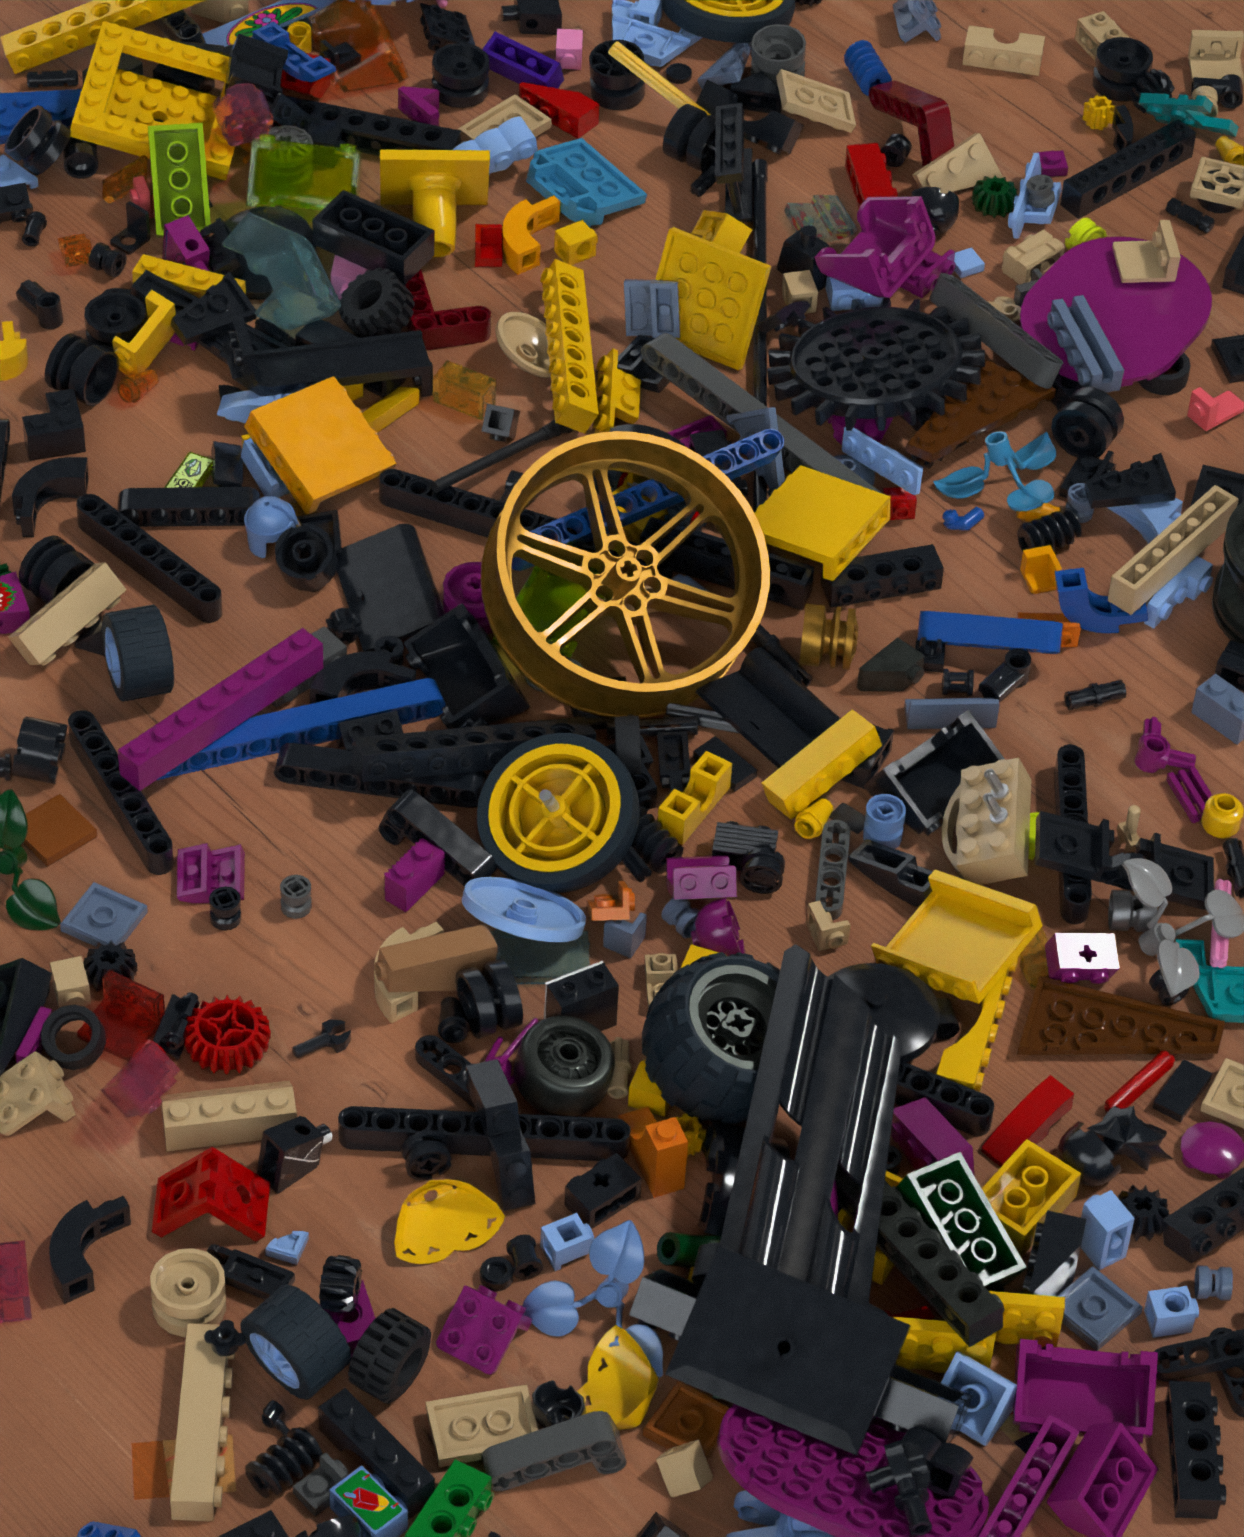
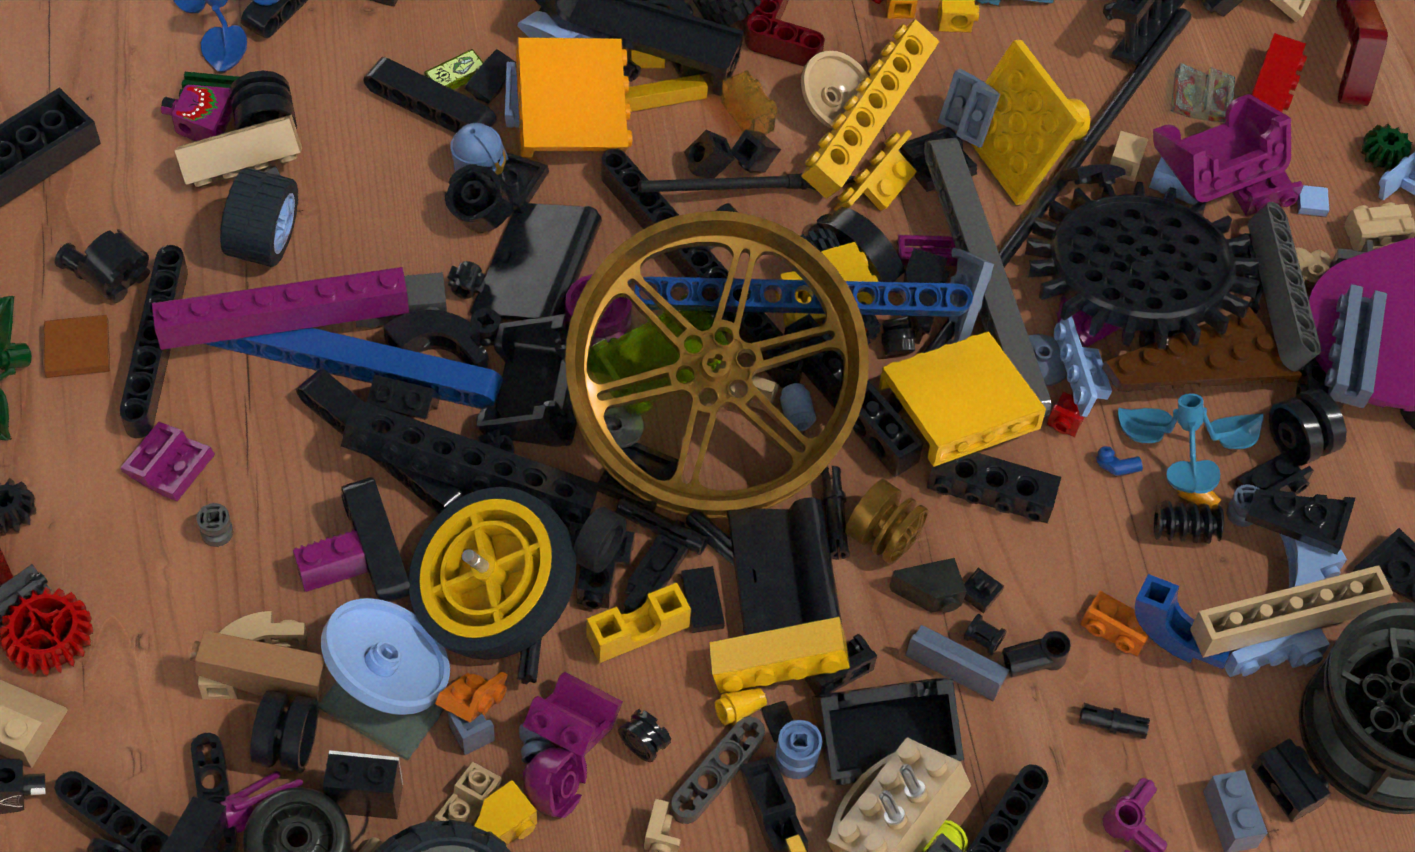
camera: 30 degrees right, 10 degrees up
black arch [12,457,89,537] -> none
sand blue tile [60,882,148,947] -> none
black beam [76,494,223,623] -> none
black wheel [209,886,242,931] -> none
black bar [292,1019,351,1058] -> none
black cone [438,997,470,1043] -> none
black piece [631,806,684,873] -> none
yellow panel [691,210,752,253] -> none
black brick [712,821,778,871] -> none
black torso [776,225,830,292] -> none
black wheel [880,134,912,167] -> none
black cylinder [907,187,959,237] -> none
tan wing [912,133,1003,194] -> none
blue beam [917,611,1063,654] -> none
light orange panel [1020,545,1062,594] -> none
none -> black brick [684,130,735,179]

